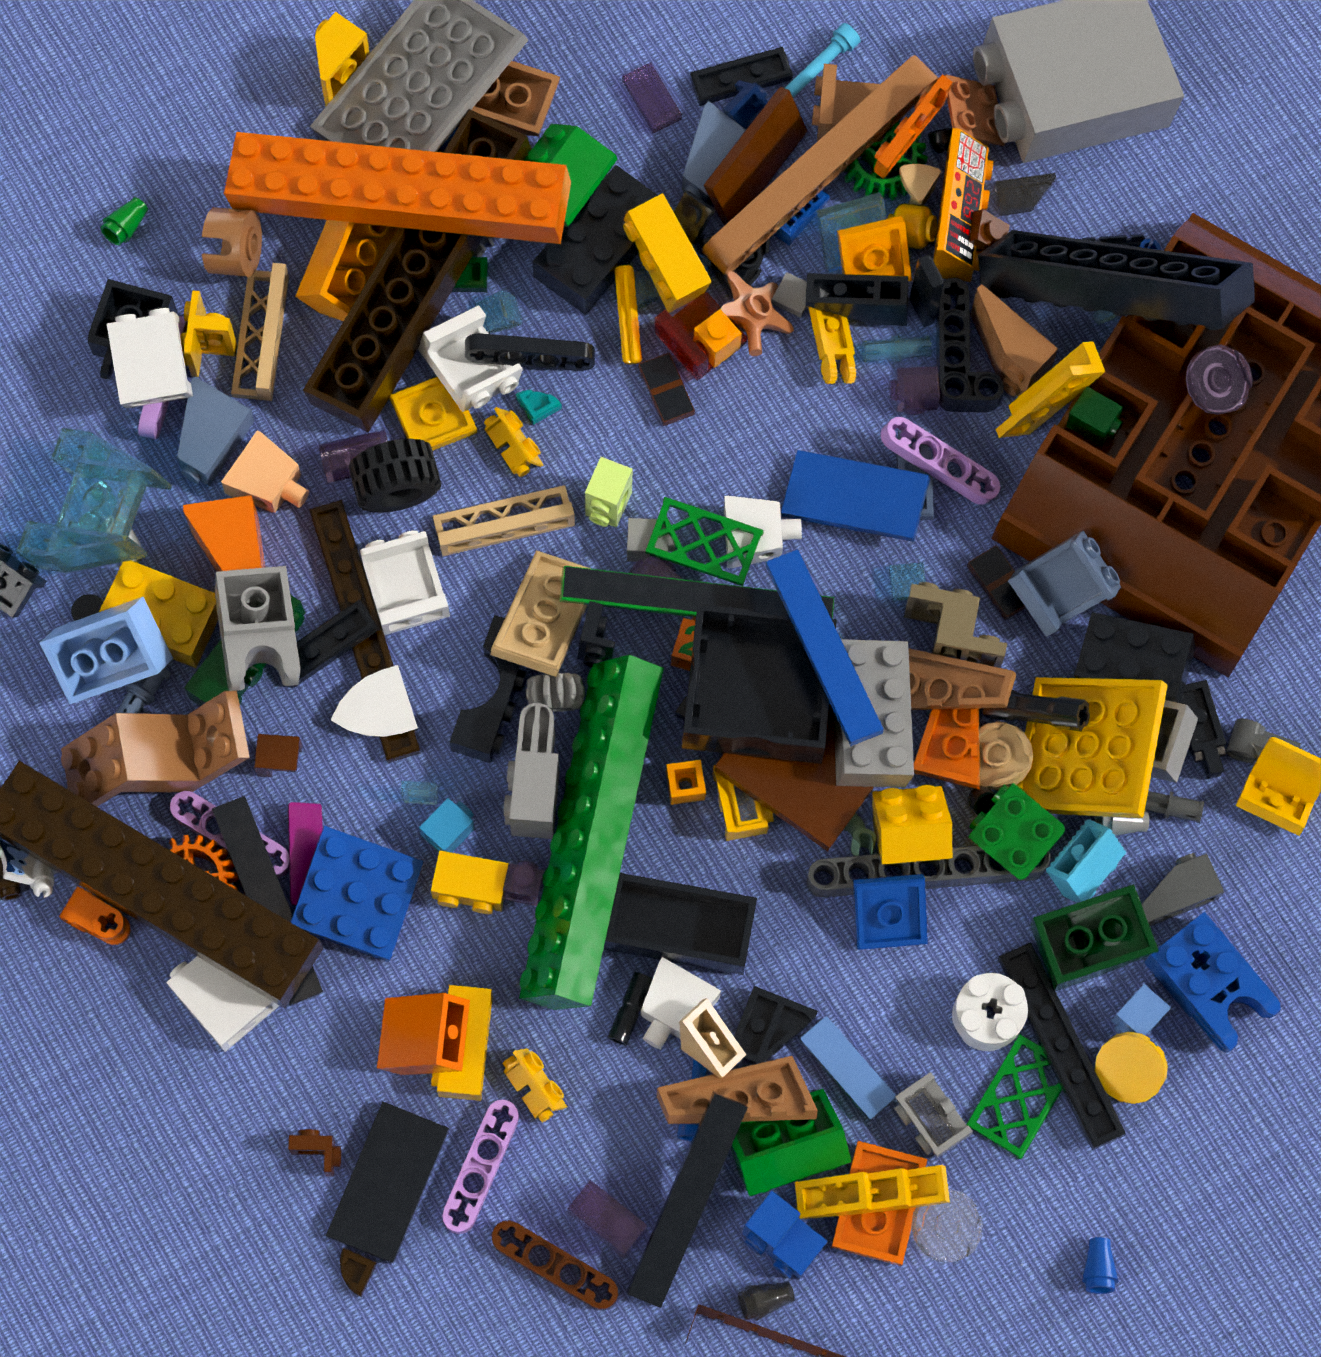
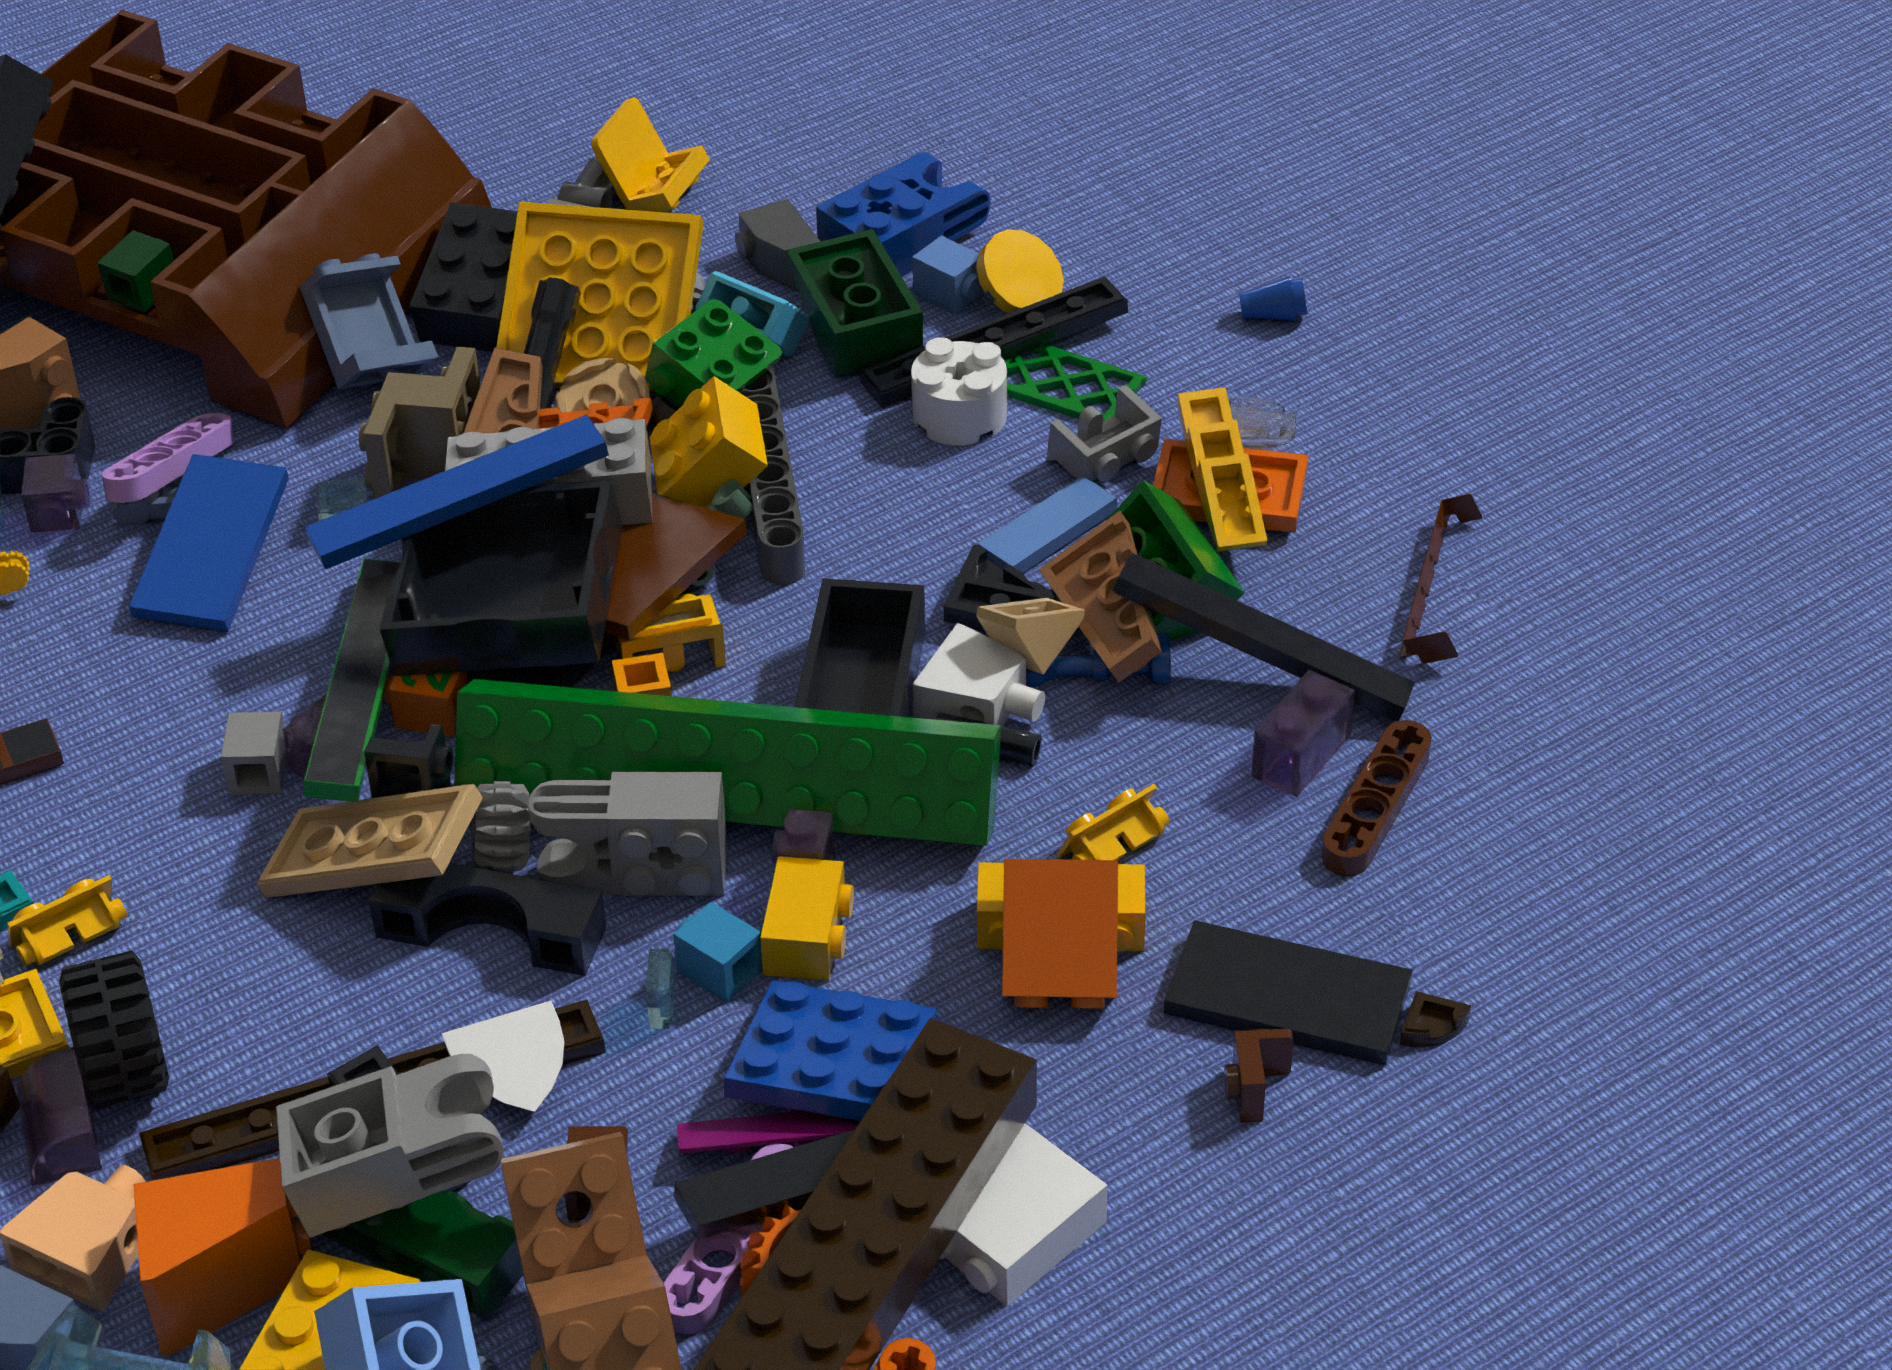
camera: 90 degrees left, 30 degrees down
white panel [360,531,450,635] -> none
tan fence [433,485,575,557] -> none
lavender beam [442,1100,519,1234] -> none
yellowish green brick [585,457,633,527] -> none
green window [645,497,764,586] -> none
white torso [724,496,802,568] -> none
clear smoke cone [738,1281,795,1321] -> none
blue brick [742,1191,828,1279] -> none
blue tile [853,874,928,950] -> none
black tile [967,545,1026,621] -> none
yellow fence [995,341,1105,438] -> none
clear purple tile [1186,345,1253,415] -> none

